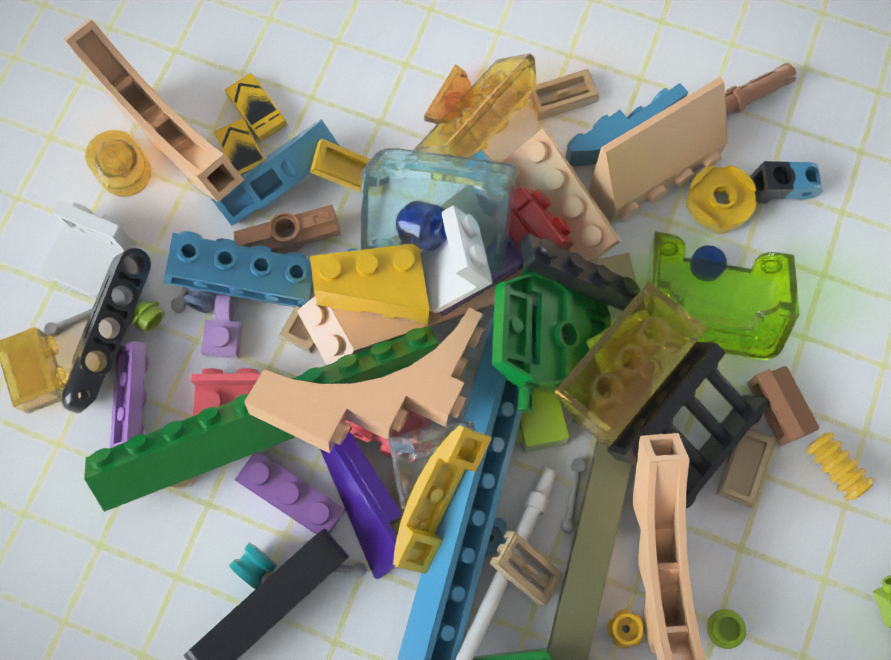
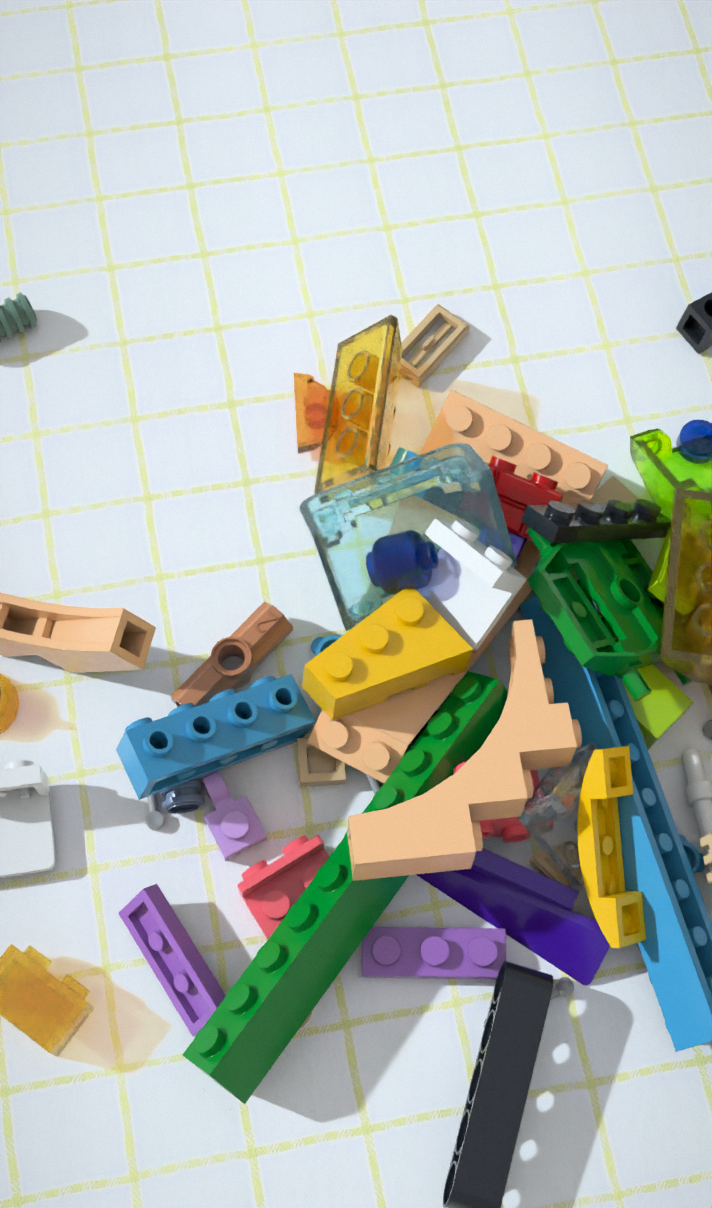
camera: 40 degrees left, 5 degrees down
light grey hinge [44,309,92,337] -> none
black piece [61,248,151,414] -> none
lime plate [132,301,165,333] -> none
dark azure slope [211,119,340,226] -> none
tile [214,118,265,176] -> none
yellow tile [224,73,288,142] -> none
teal wheel [229,542,277,589] -> none
yellow tile [310,139,382,197] -> none
dark azure slope [565,83,688,166] -> none
light nougat slope [588,77,728,223] -> none
yellow plate [685,165,757,234] -> none
nougat pin [725,63,797,115] -> none

